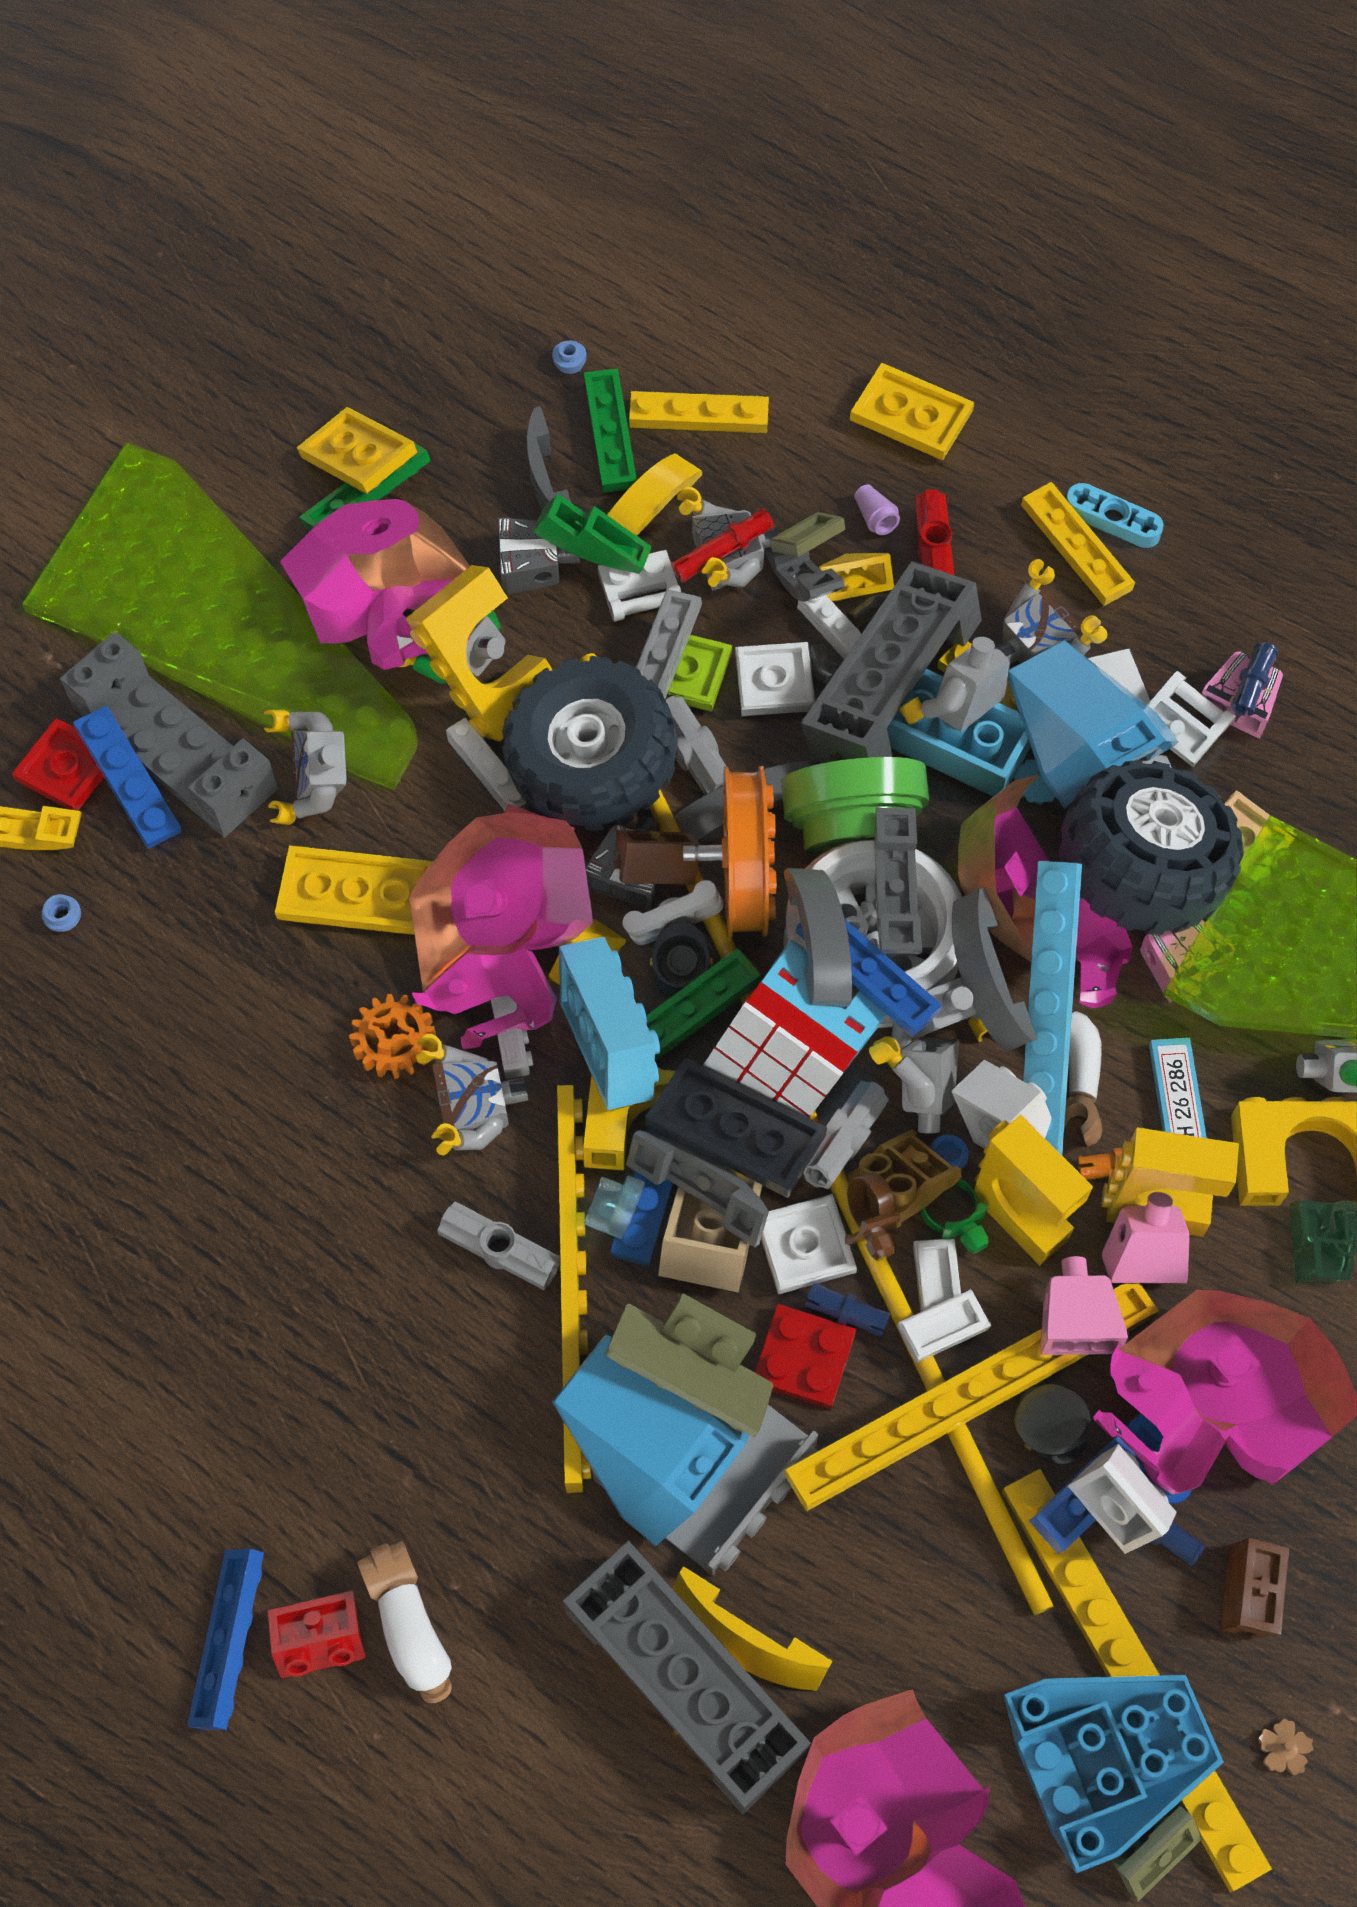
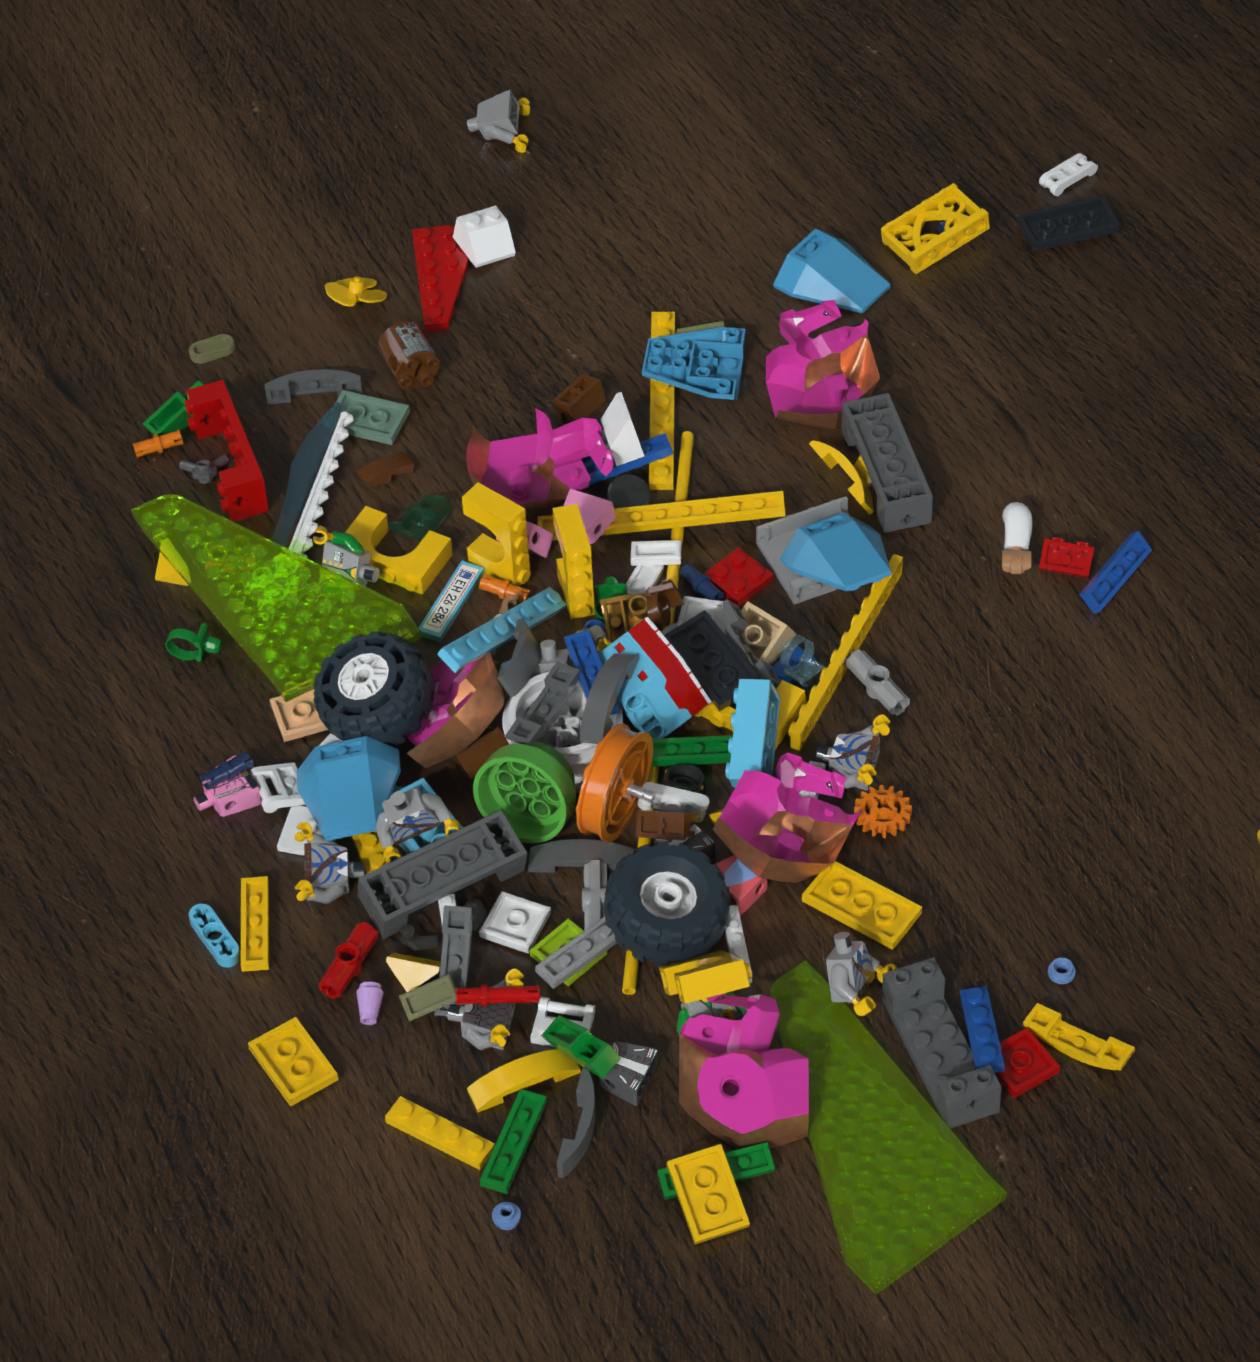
camera: 150 degrees left, 15 degrees down
olive bracket [605,1293,774,1437] -> none
white slope [951,1060,1052,1149] -> none
medium nougat plant [1258,1718,1314,1776] -> none

